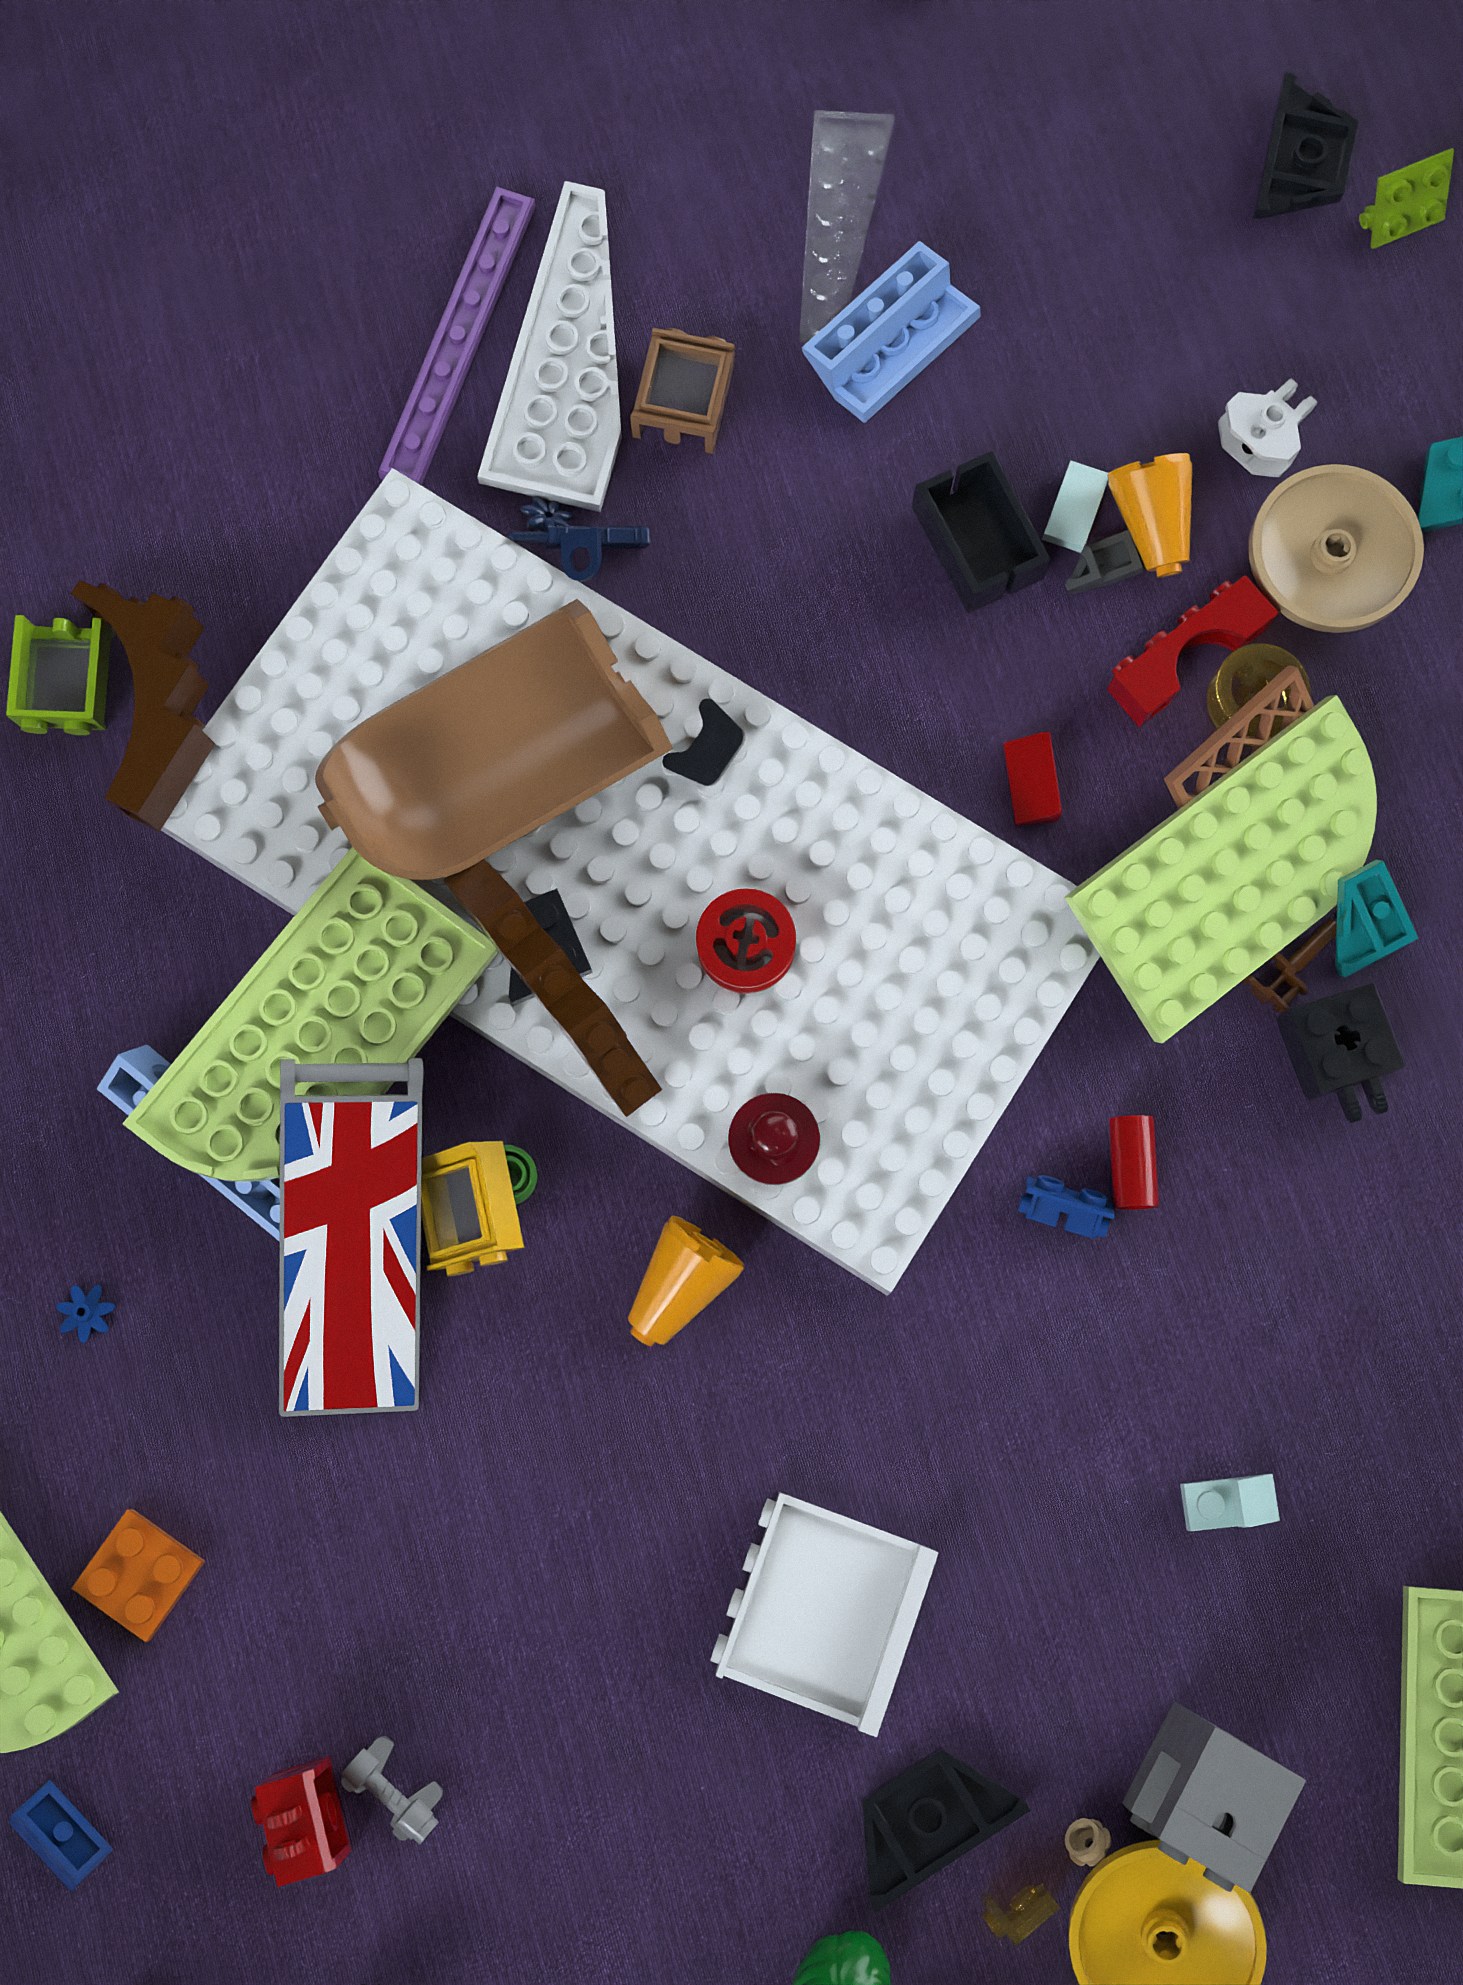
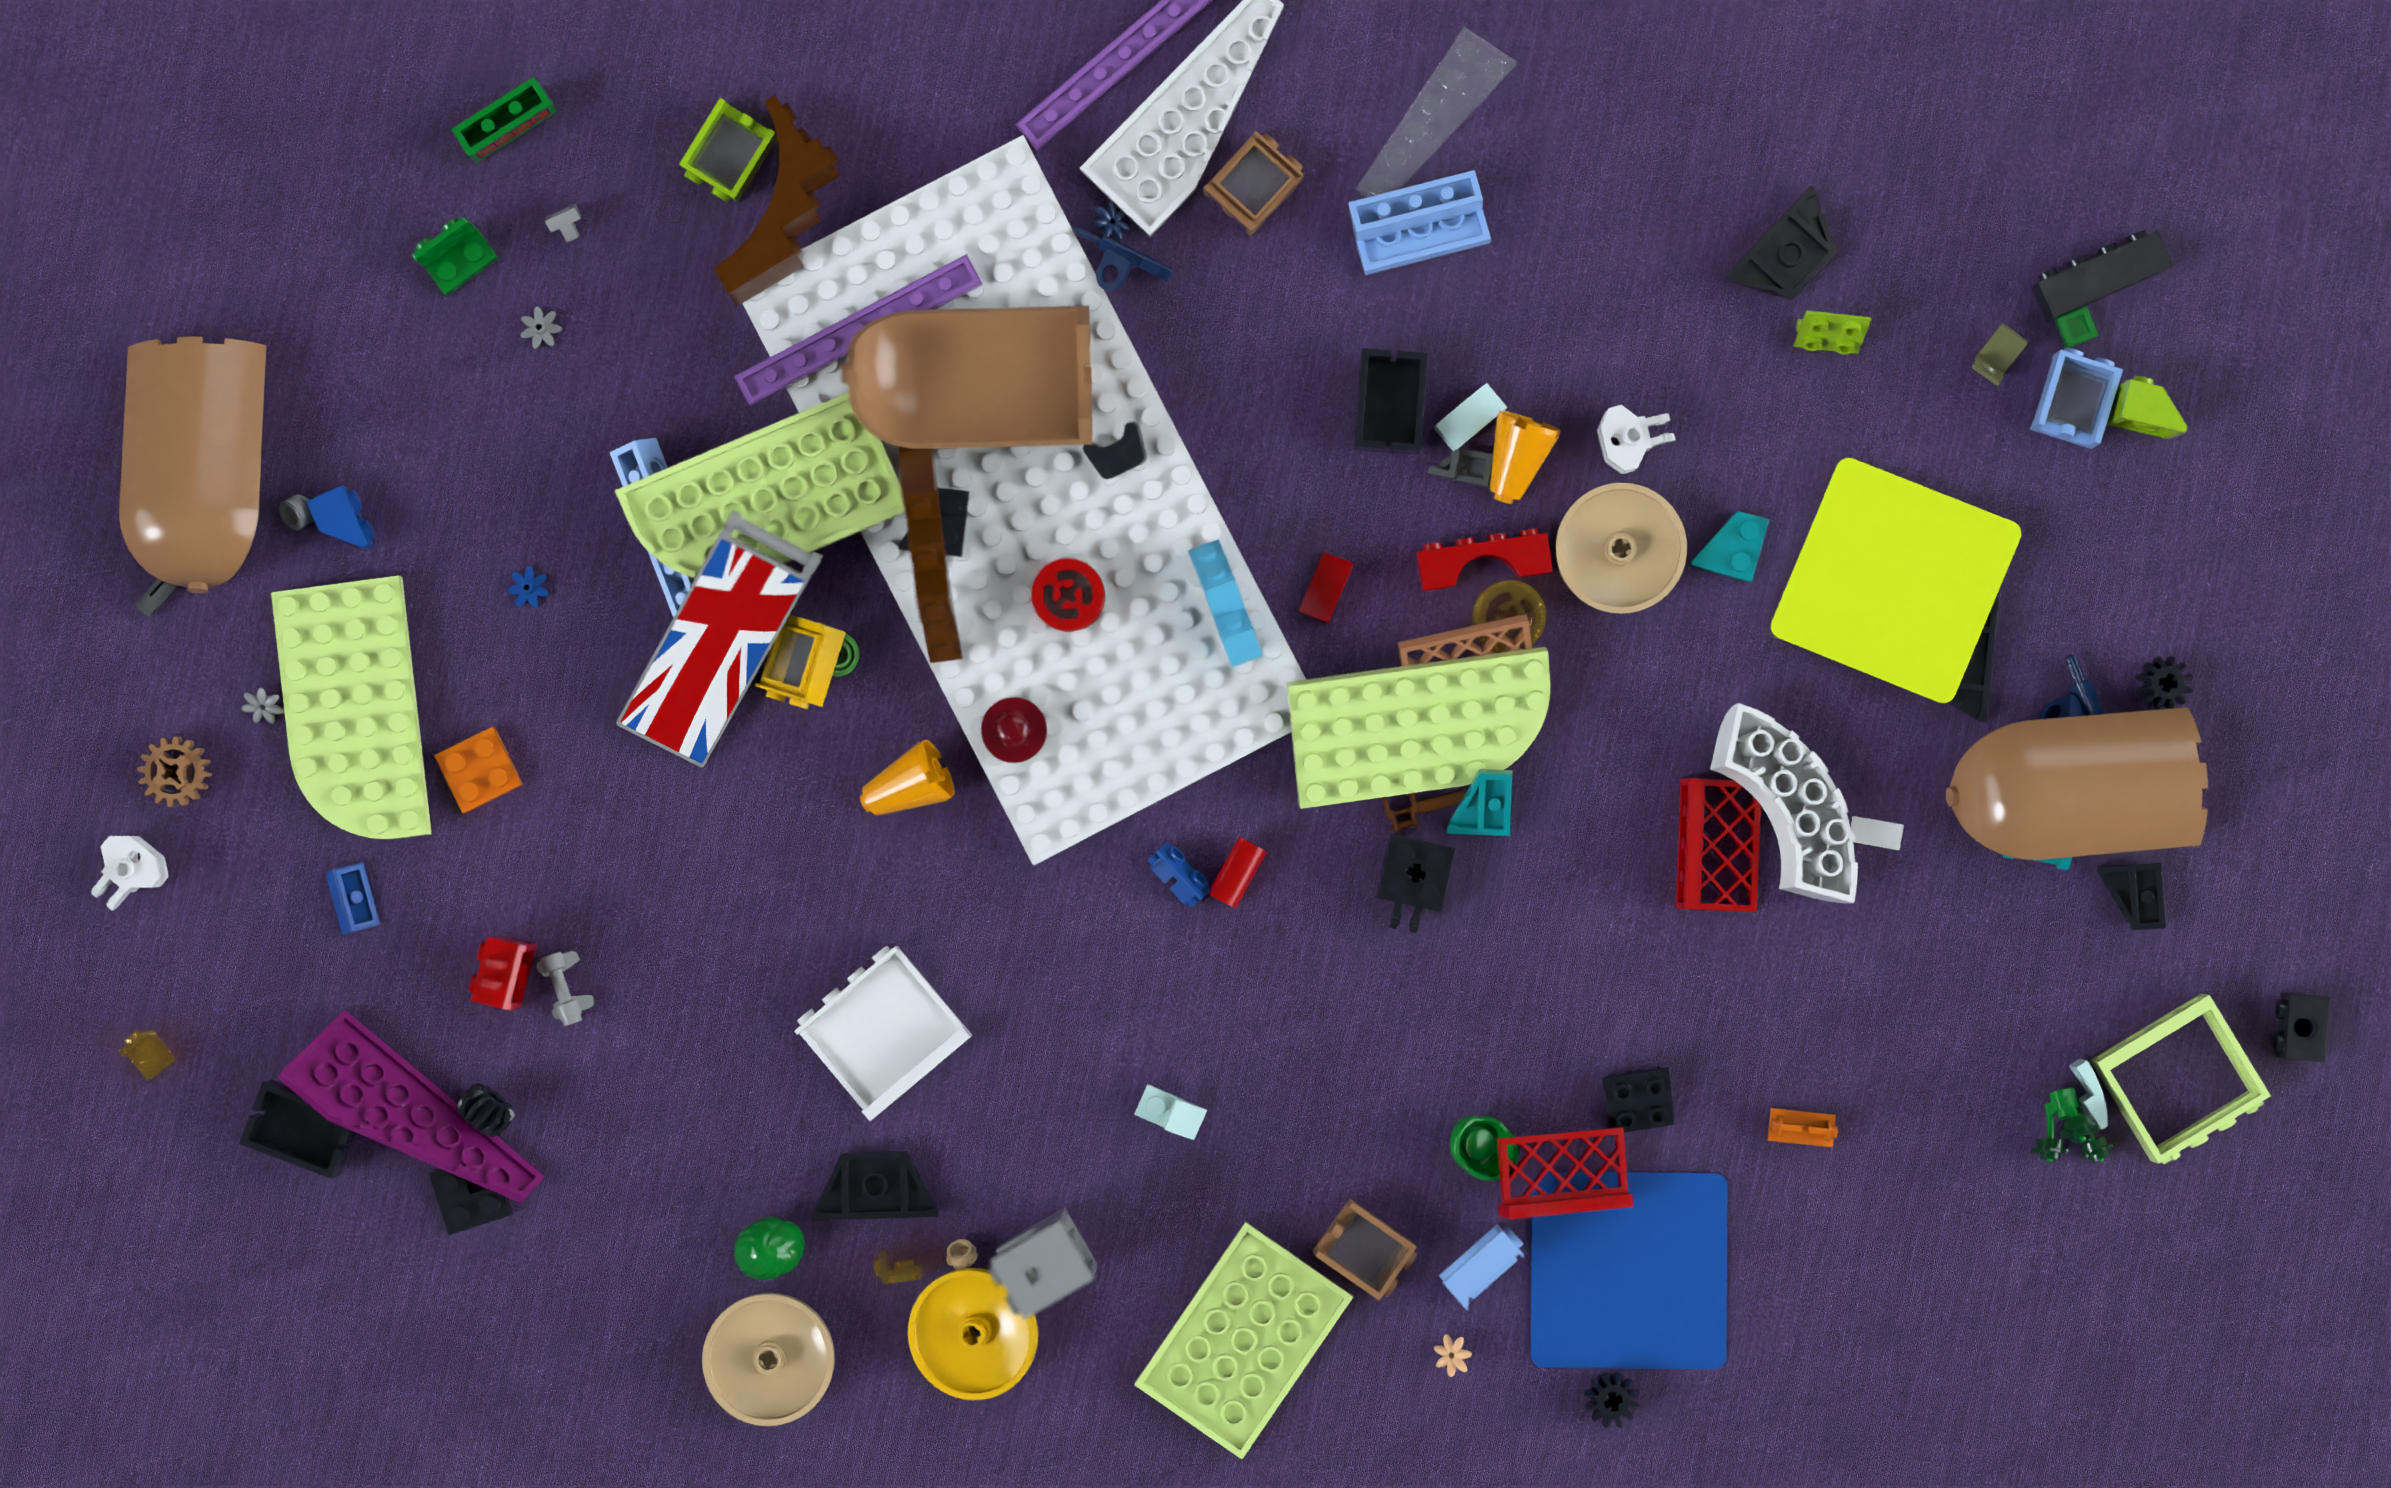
camera: 30 degrees right, 10 degrees up
none -> medium lavender tile [734,254,983,407]
none -> medium azure arch [1188,539,1263,667]

